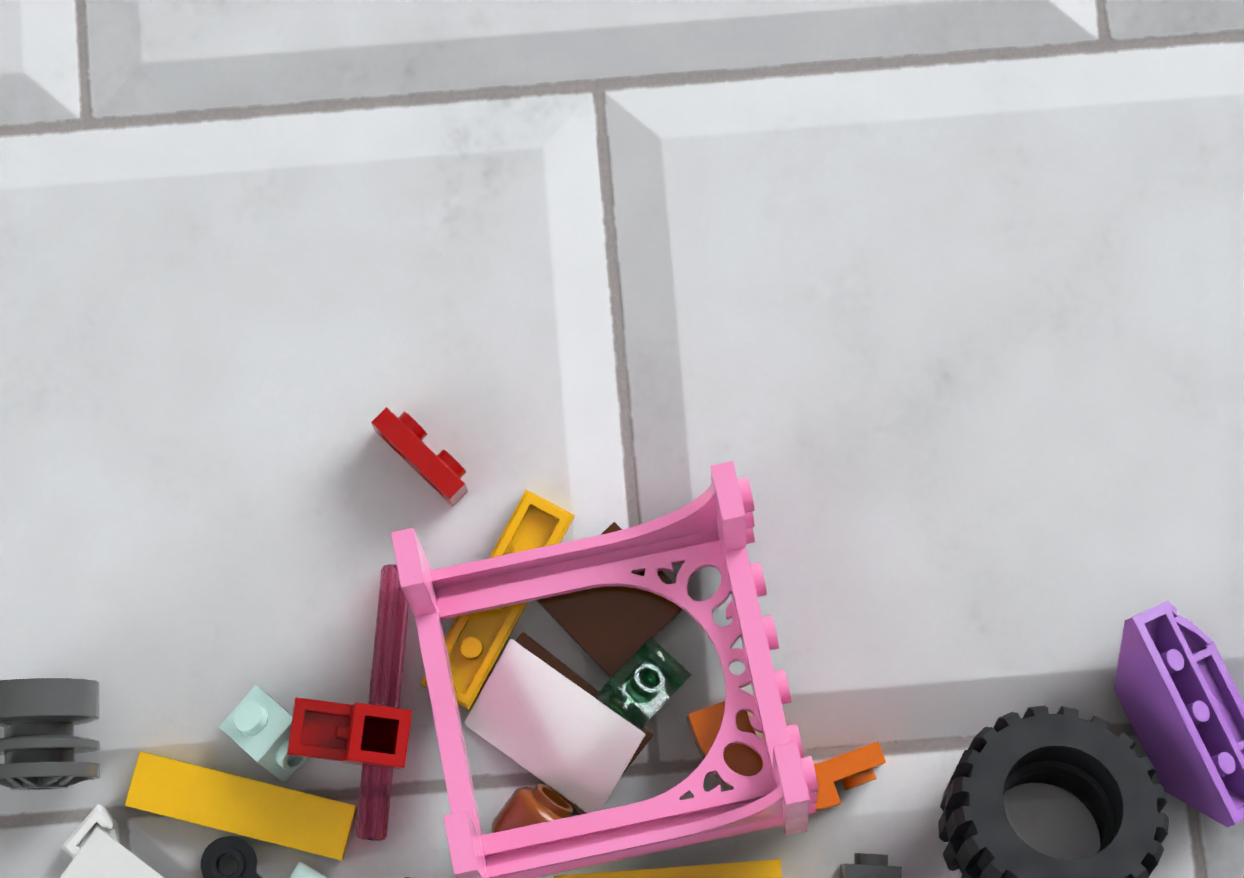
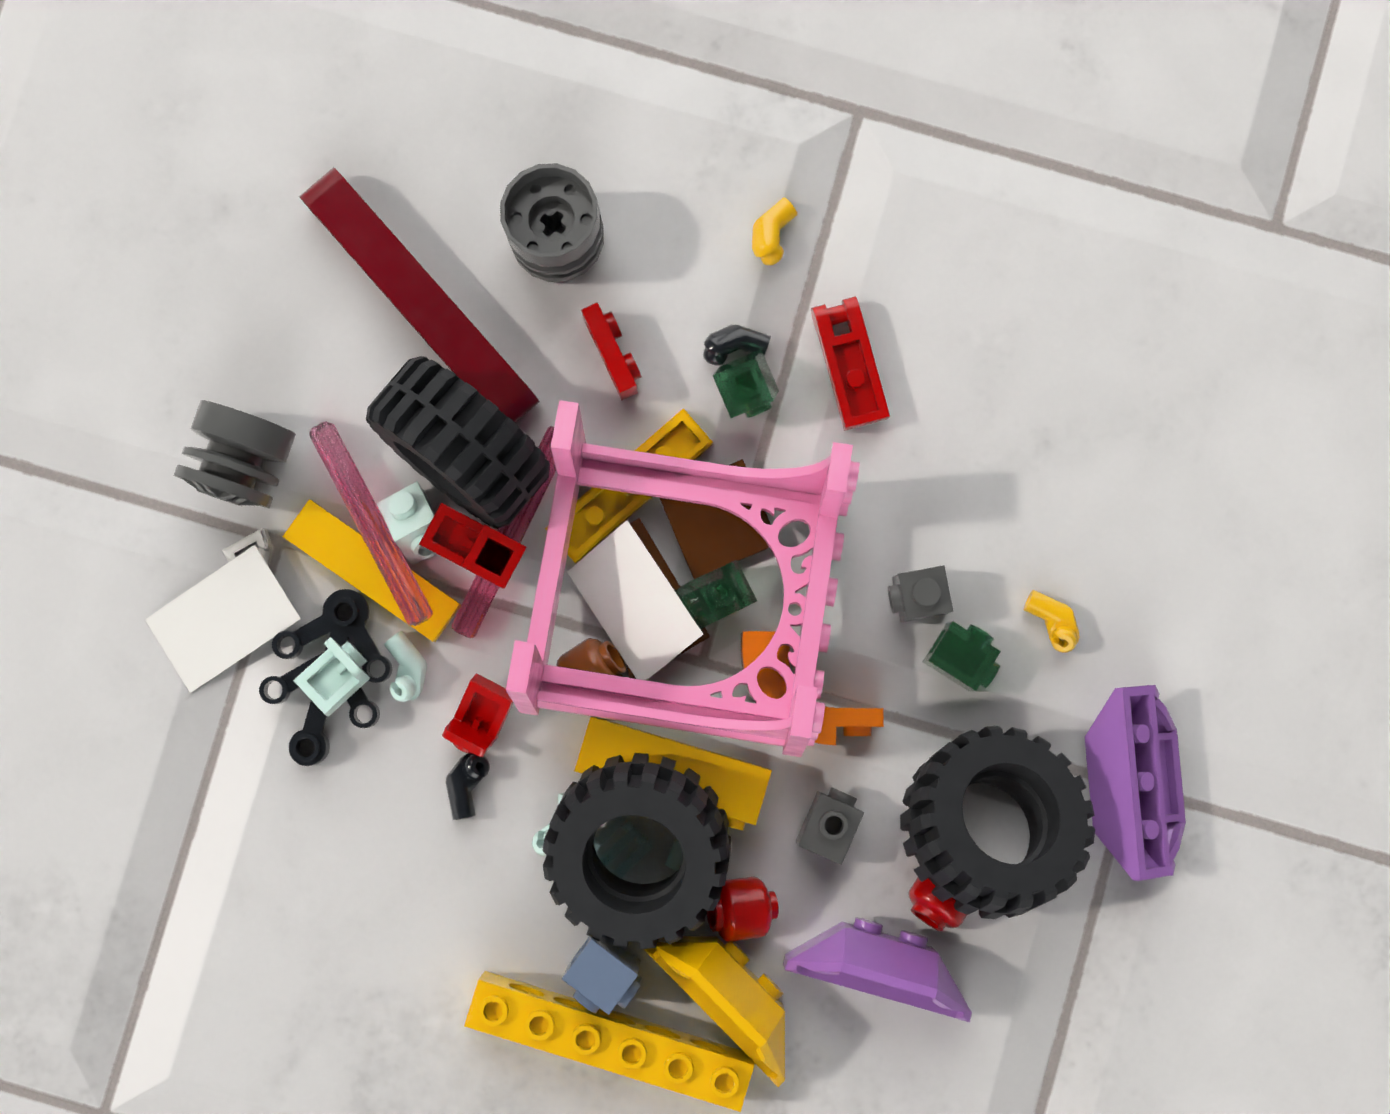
camera: 20 degrees right, 5 degrees up
none -> dark red beam [299,167,540,423]
none -> clear pink axle [309,421,433,626]
none -> black tyre [366,356,550,529]
none -> dark grey wheel [500,163,604,282]
none -> black arm [703,325,771,366]
none -> clear green brick [712,349,779,418]
none -> yellow arm [752,197,798,266]
none -> red plate [811,296,890,431]
none -> dark grey brick [888,565,954,623]
none -> clear green brick [922,621,1001,691]
none -> yellow arm [1023,590,1080,653]

